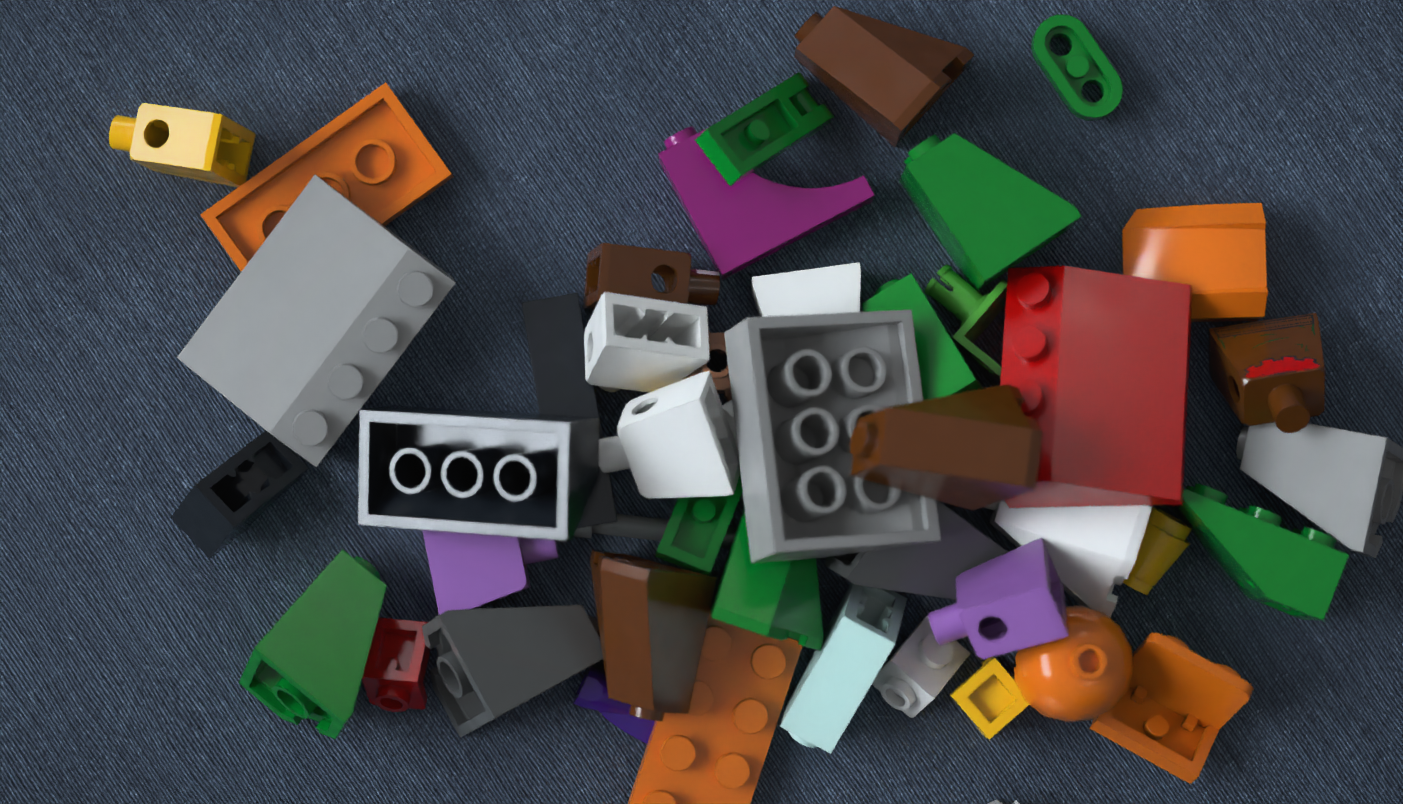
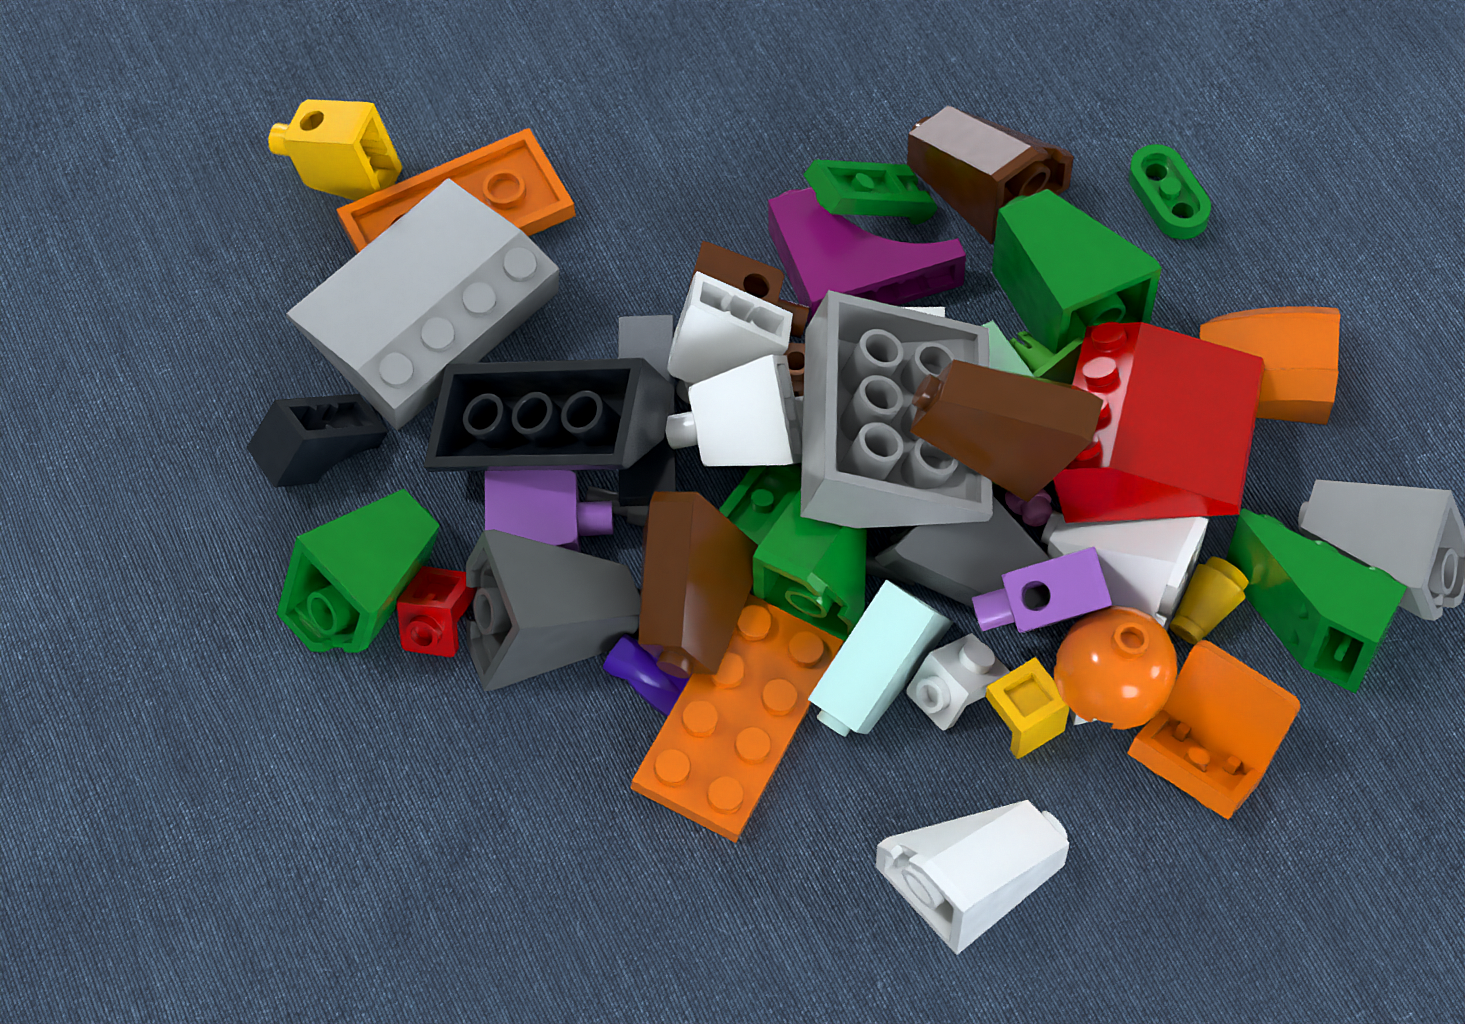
camera: 10 degrees right, 25 degrees down
reddish brown torso [1209,313,1325,433] -> none

